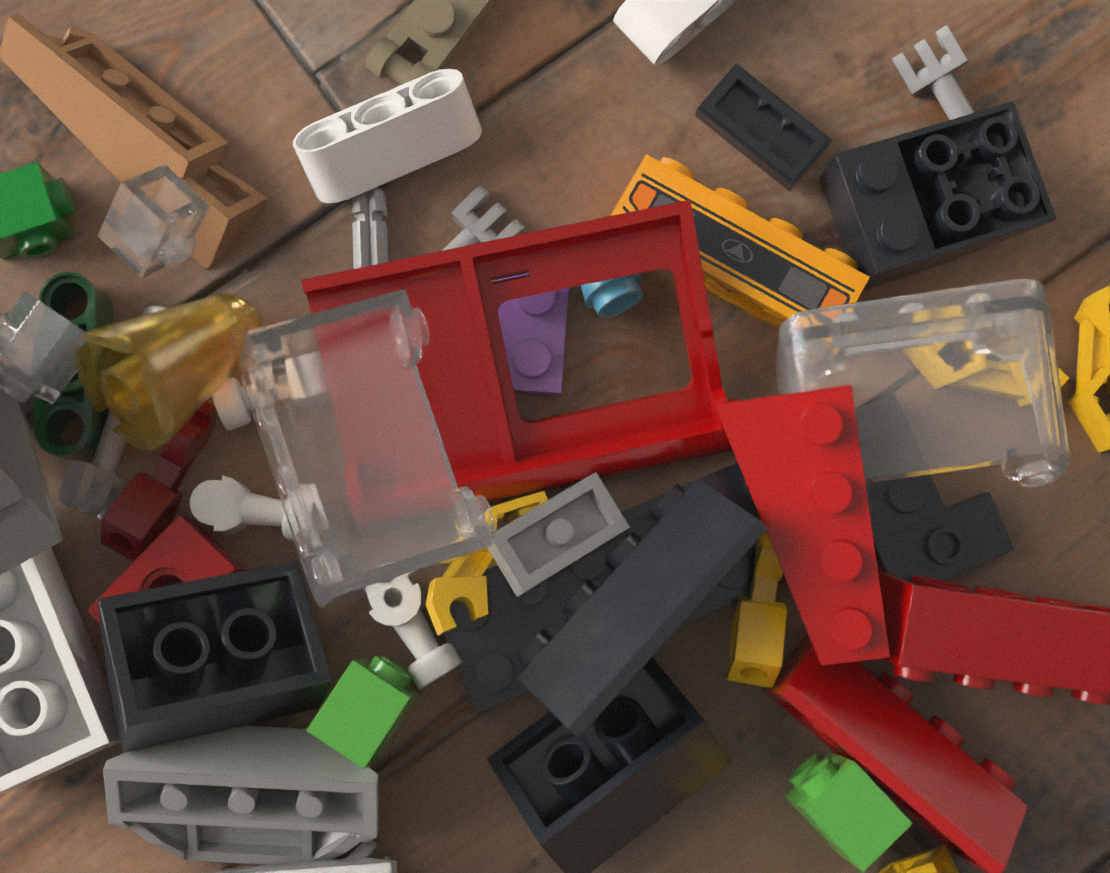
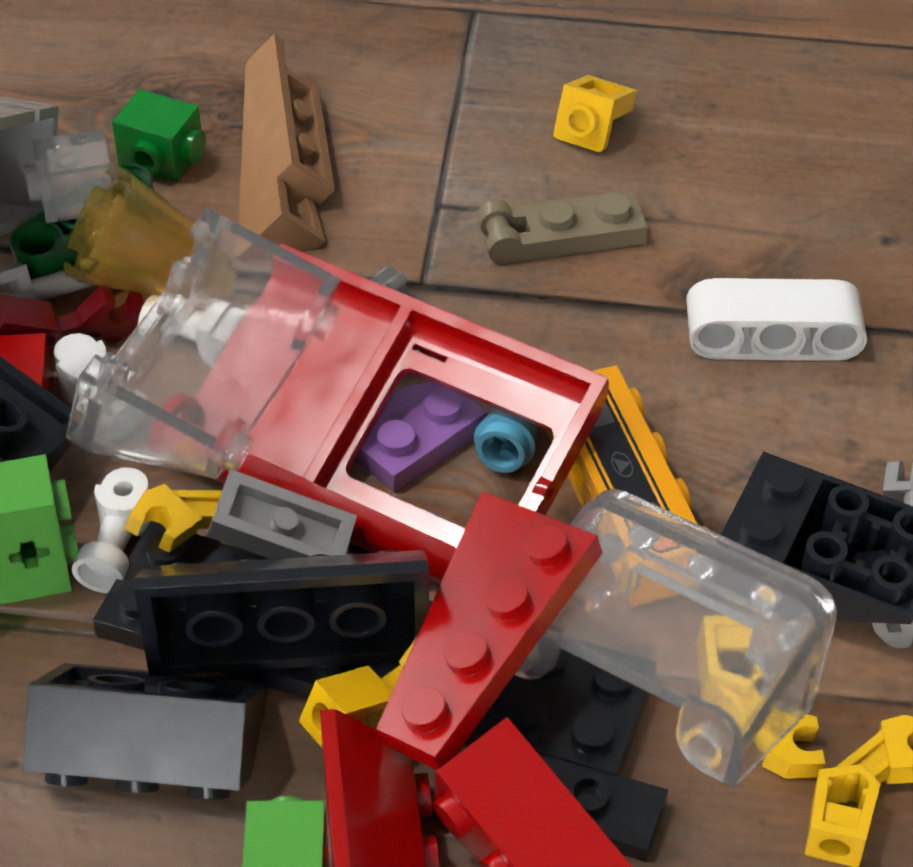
camera: 45 degrees right, 35 degrees down
clear brick [98,164,210,278] -> none
white beam [293,69,482,203] -> none
black plate [695,63,832,192] -> none

